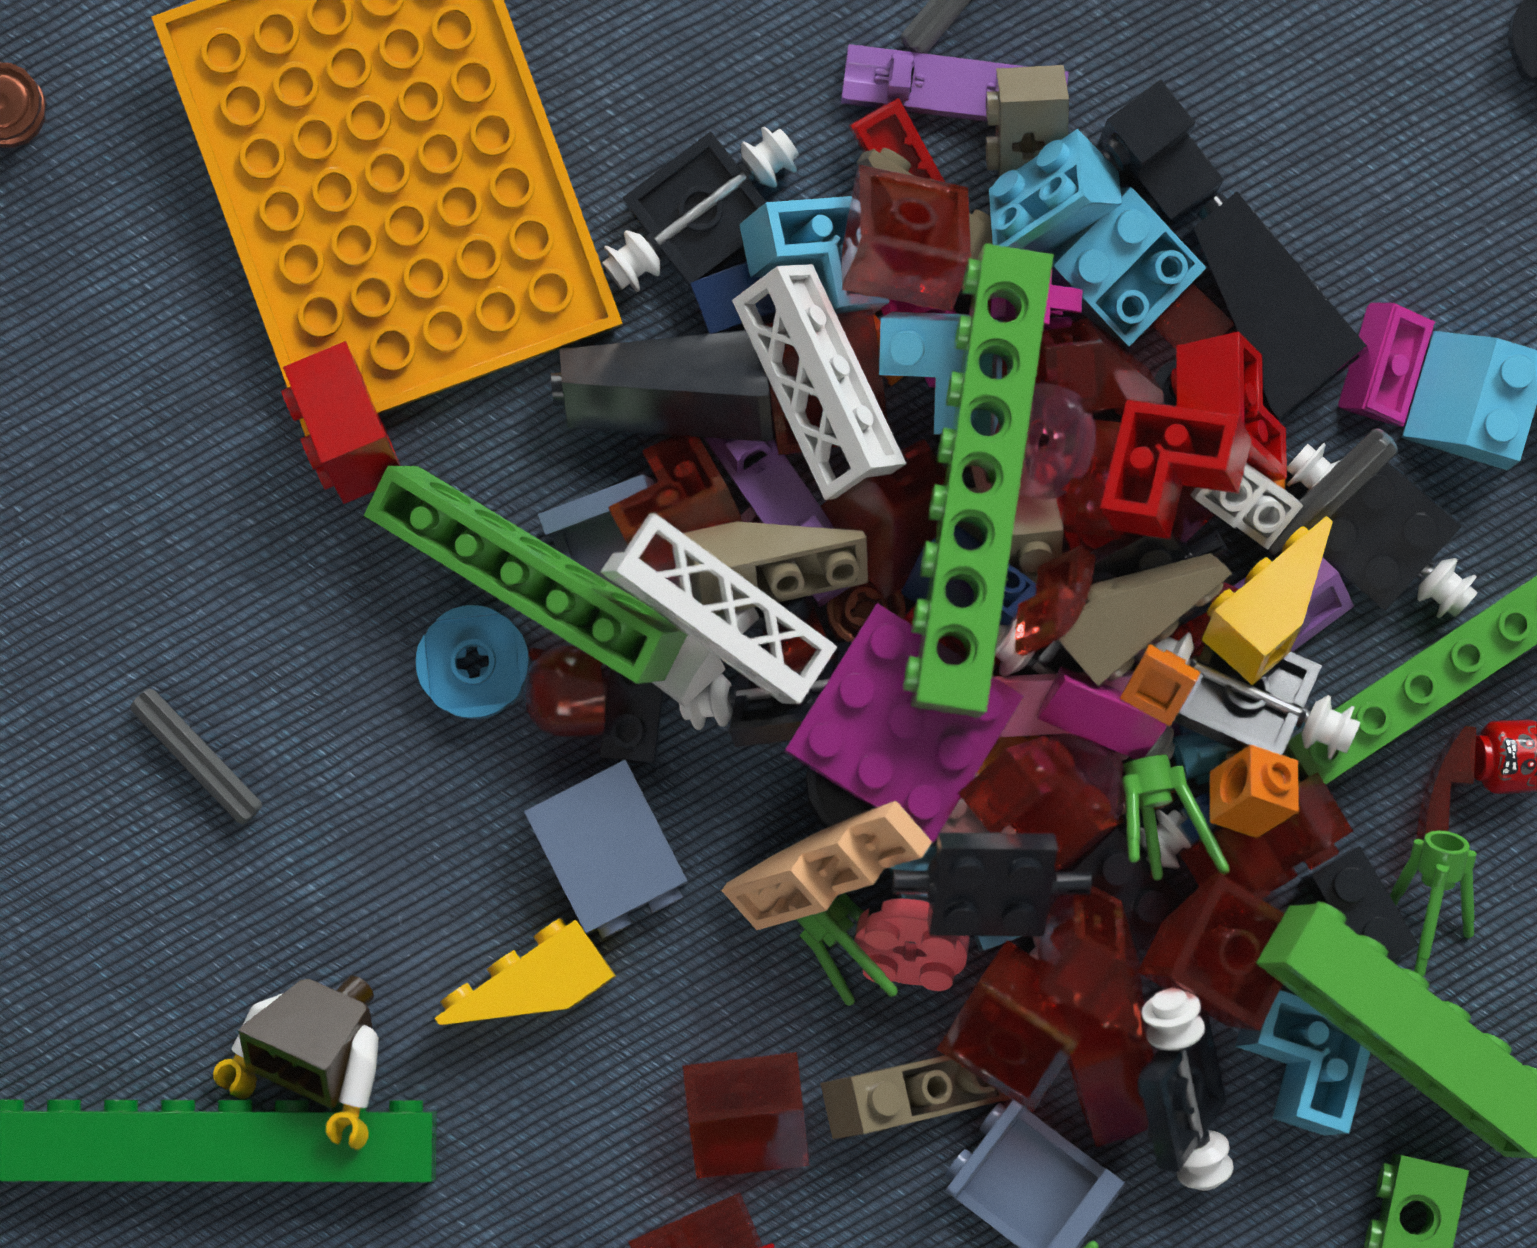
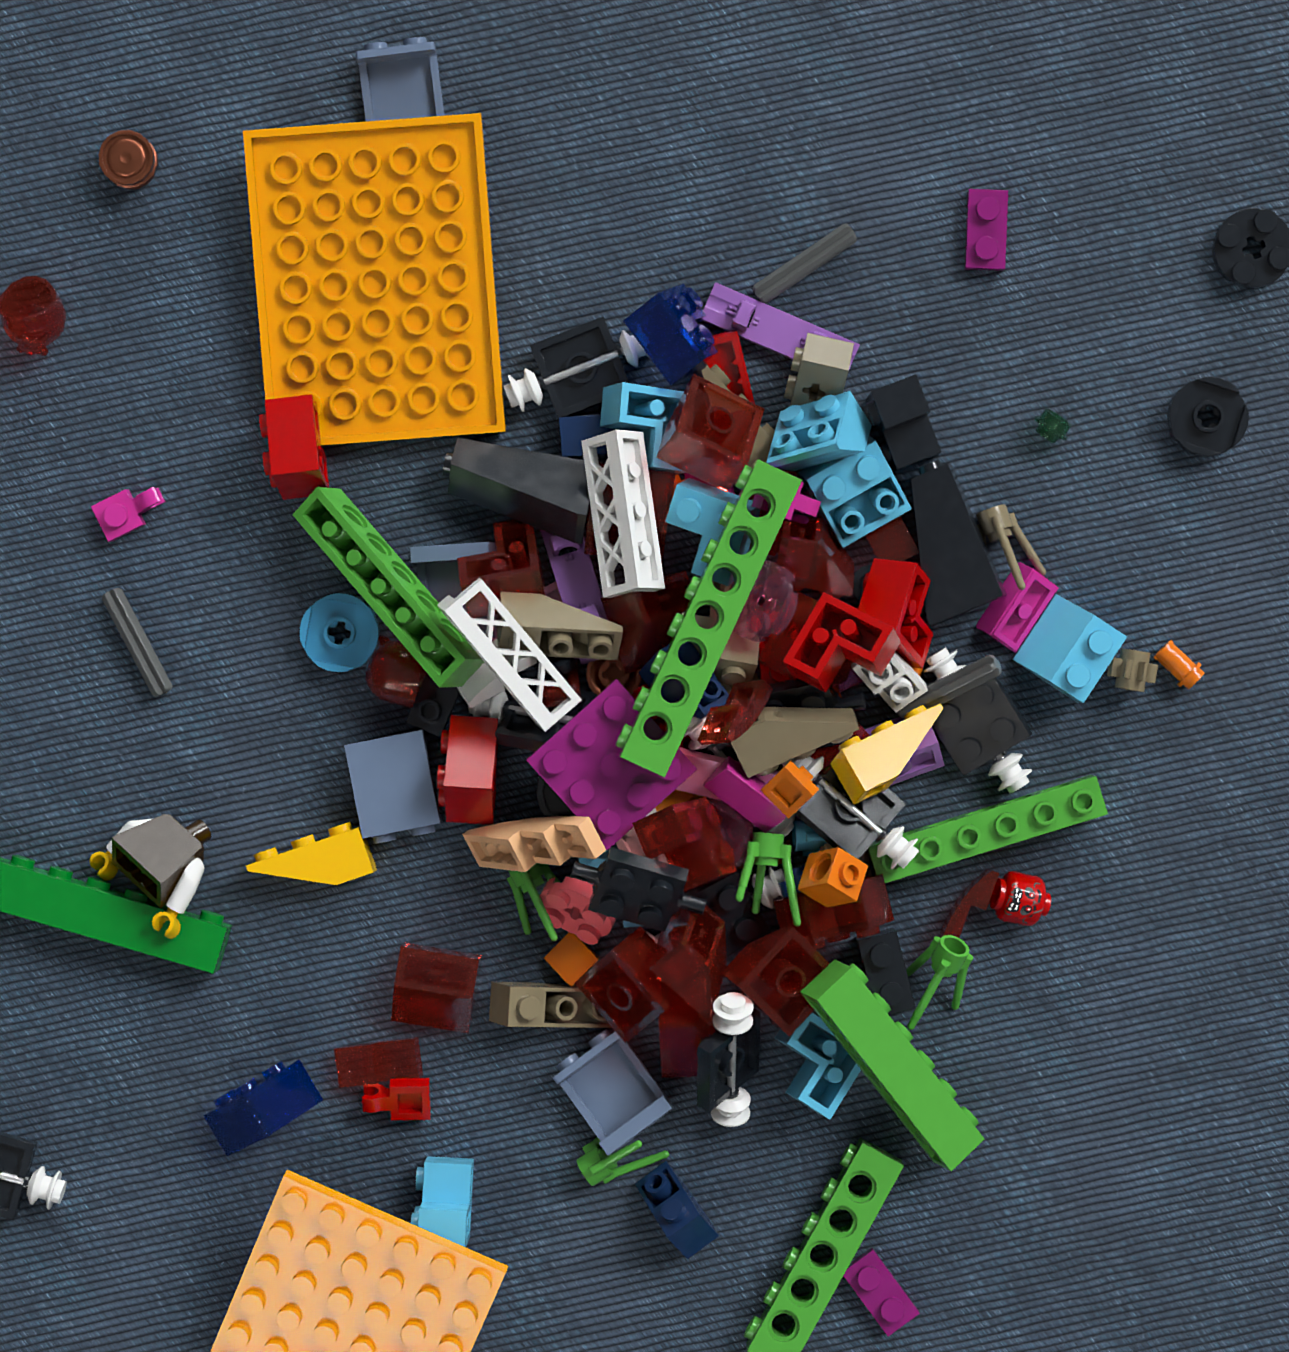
camera: 20 degrees right, 5 degrees up
none -> dark pink plate [91,487,165,542]
none -> red brick [437,715,499,825]
none -> orange slope [544,932,599,987]
none -> clear blue brick [623,284,718,386]
none -> dark tan plant [976,504,1046,590]
none -> clear green plate [1034,408,1072,443]

